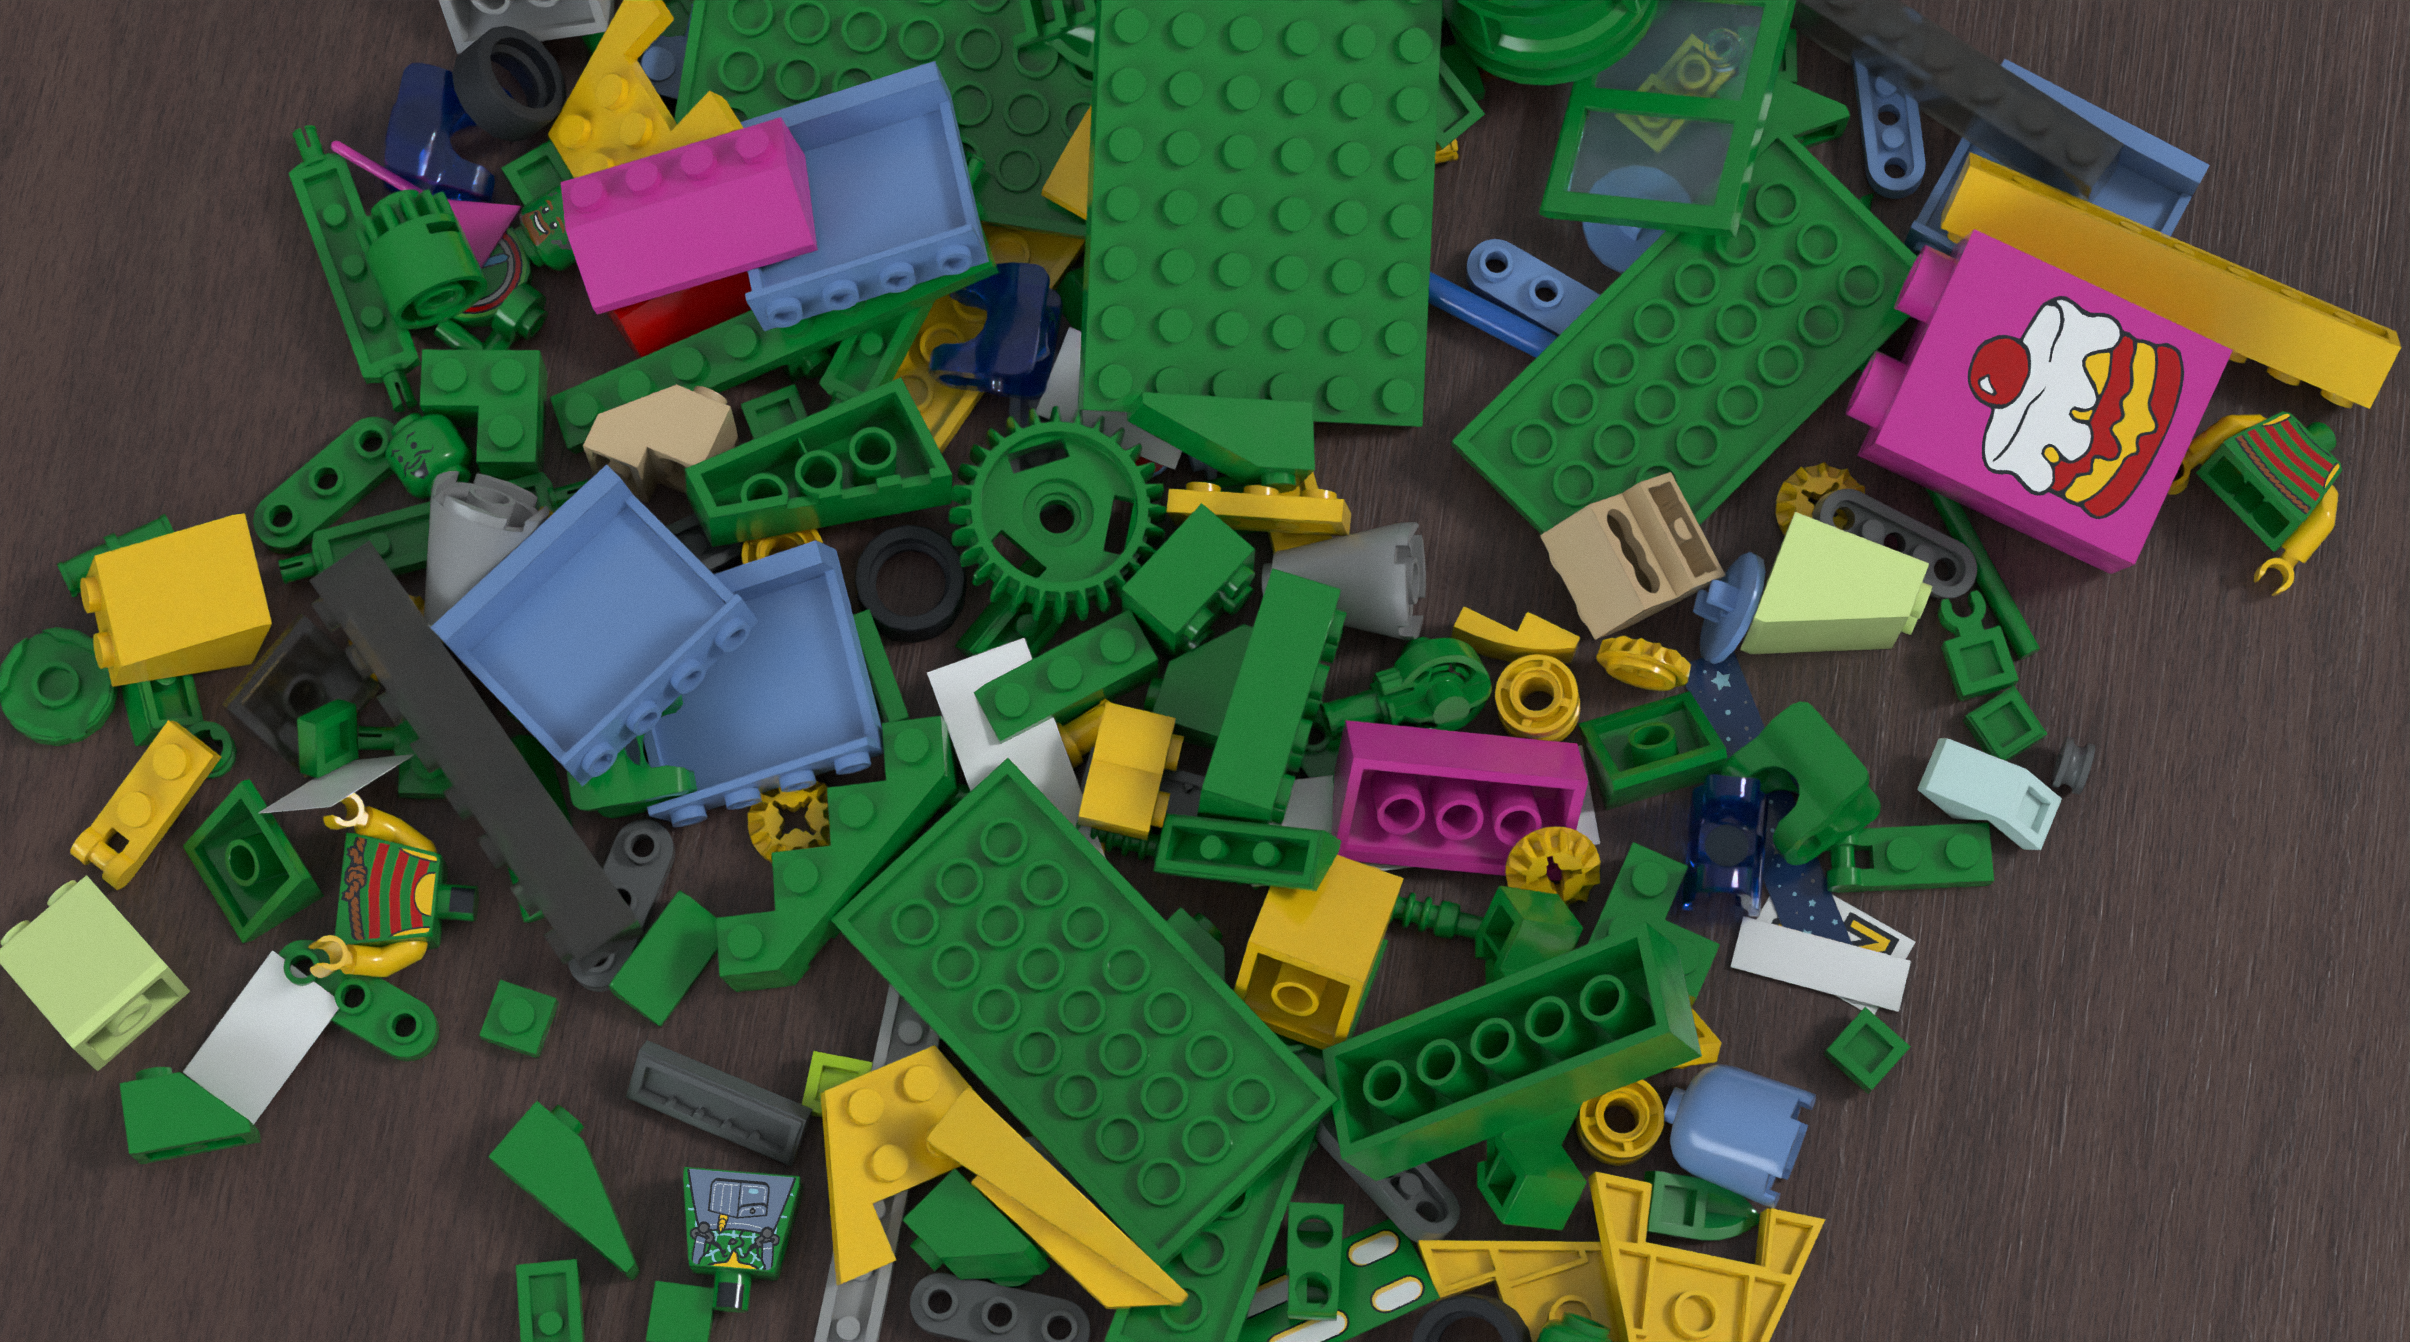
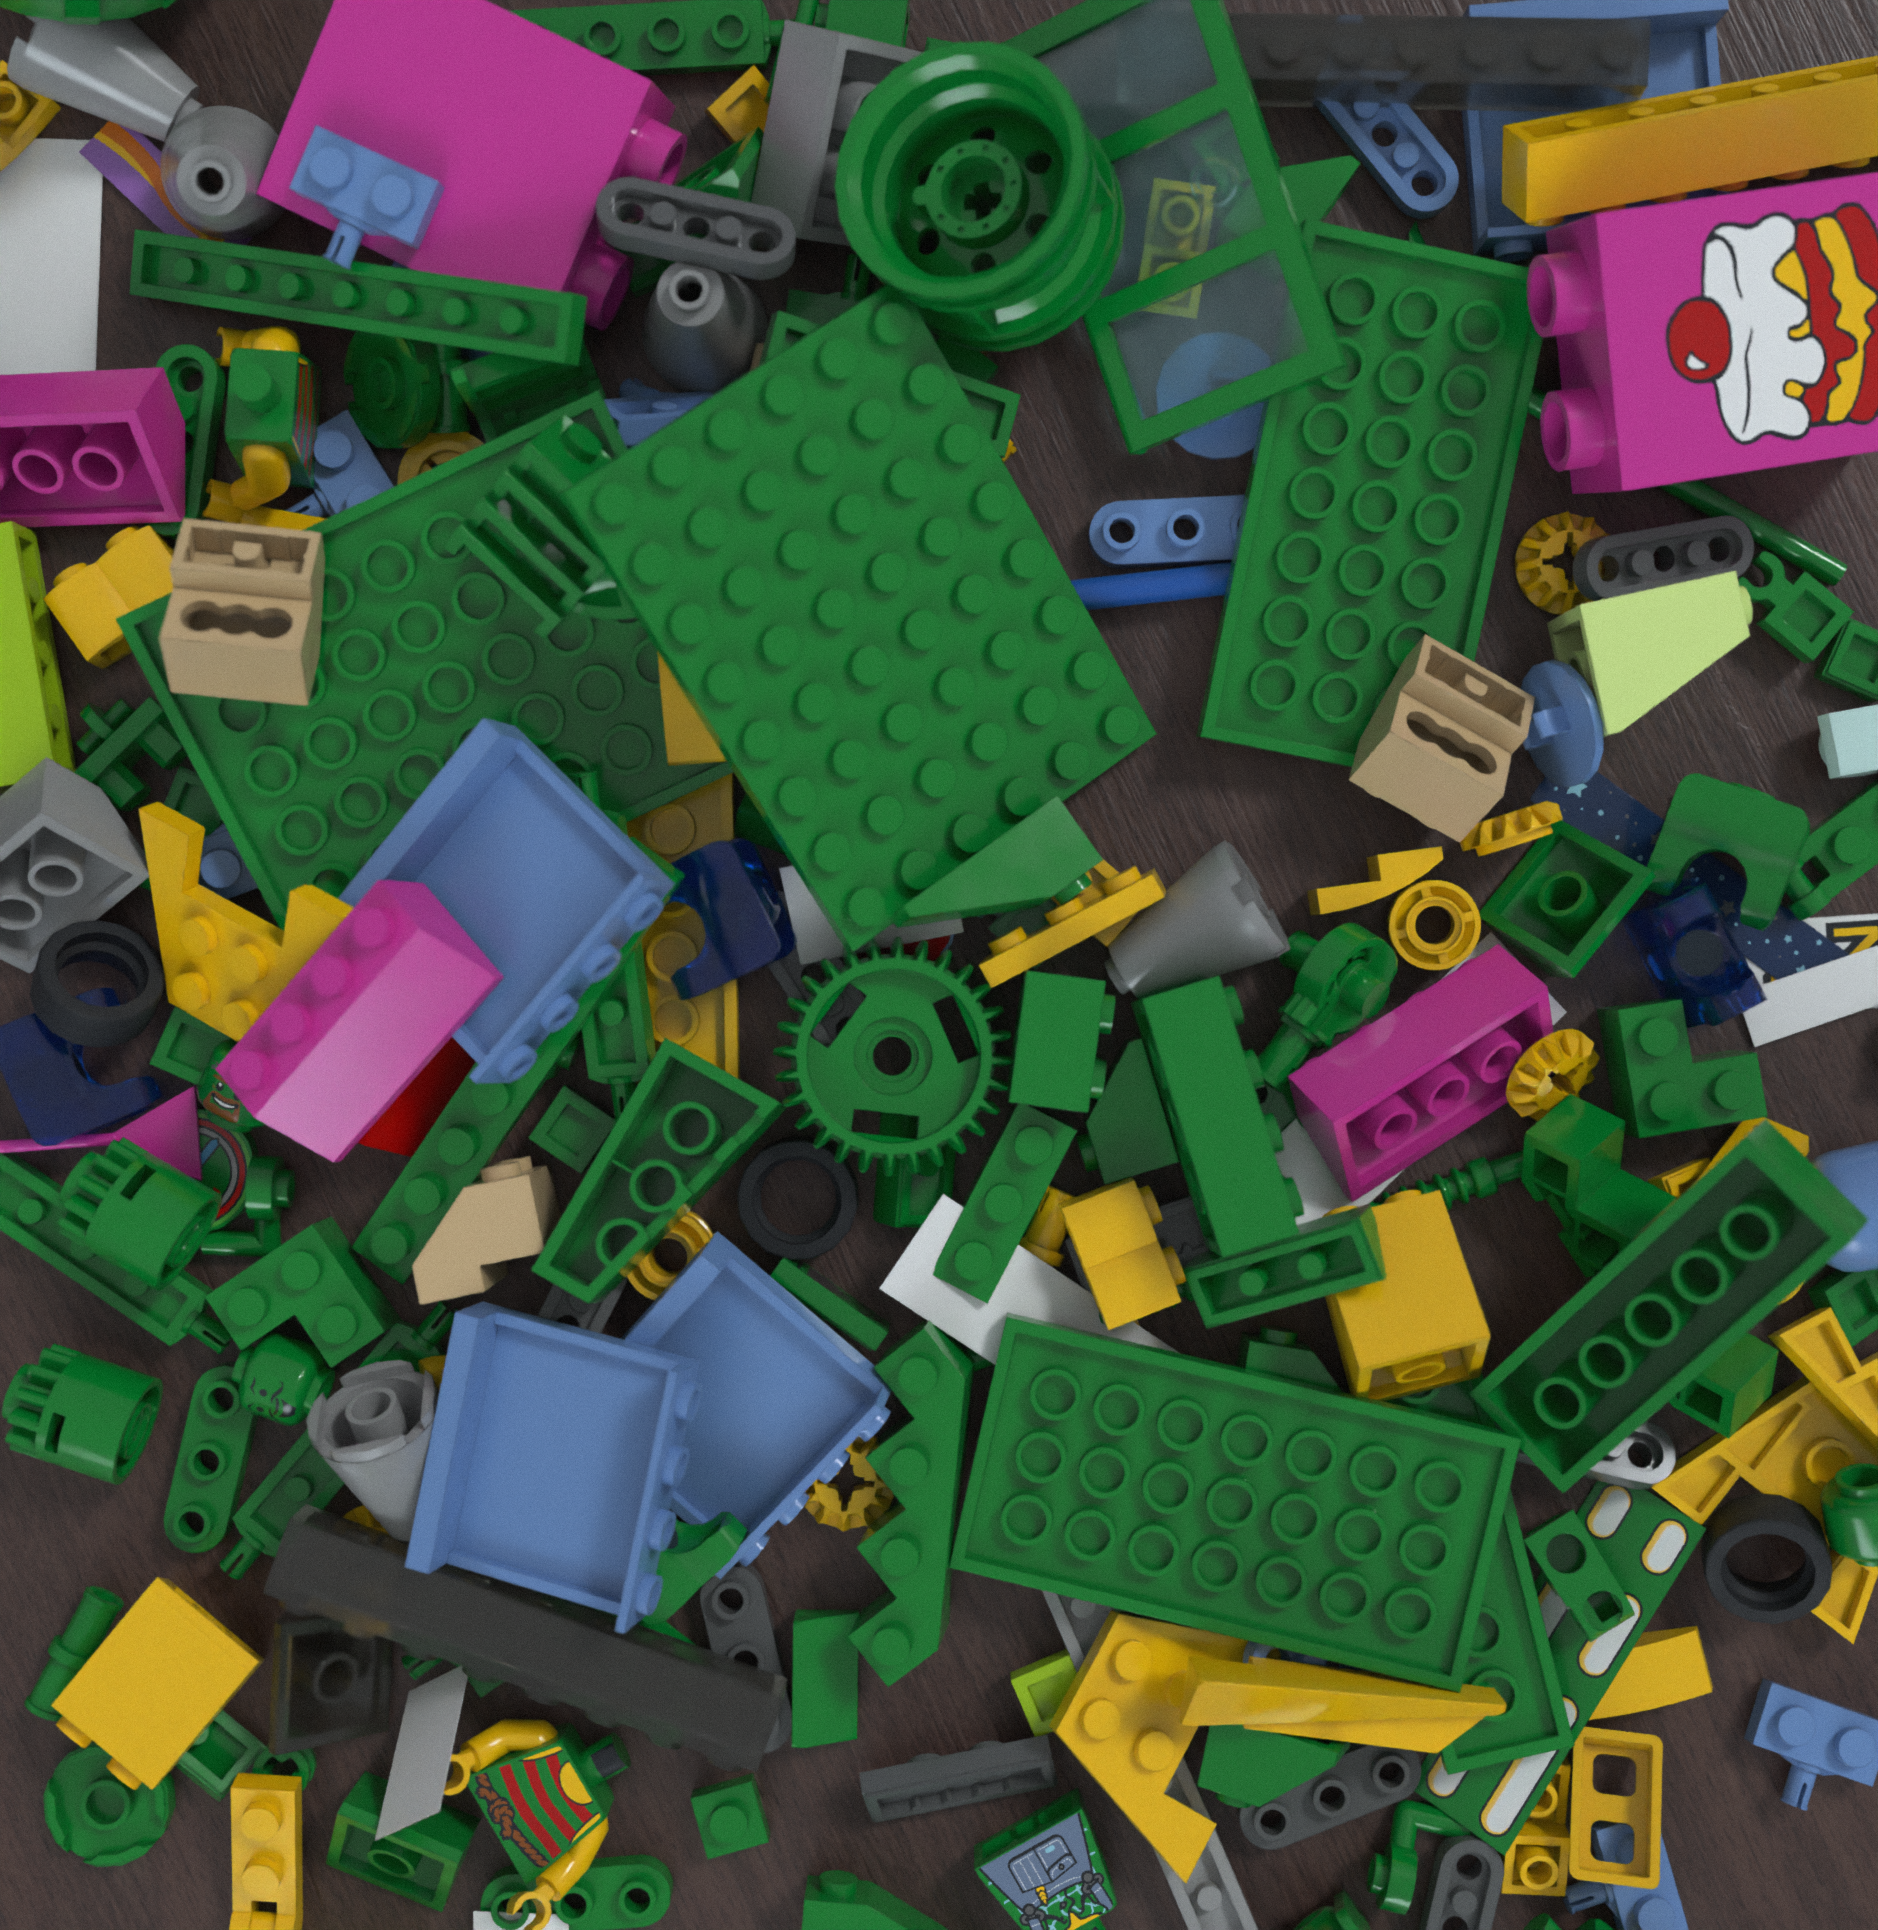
camera: 30 degrees left, 15 degrees up
green plate [297,698,359,779] -> none
none -> green gear [2,1343,163,1485]

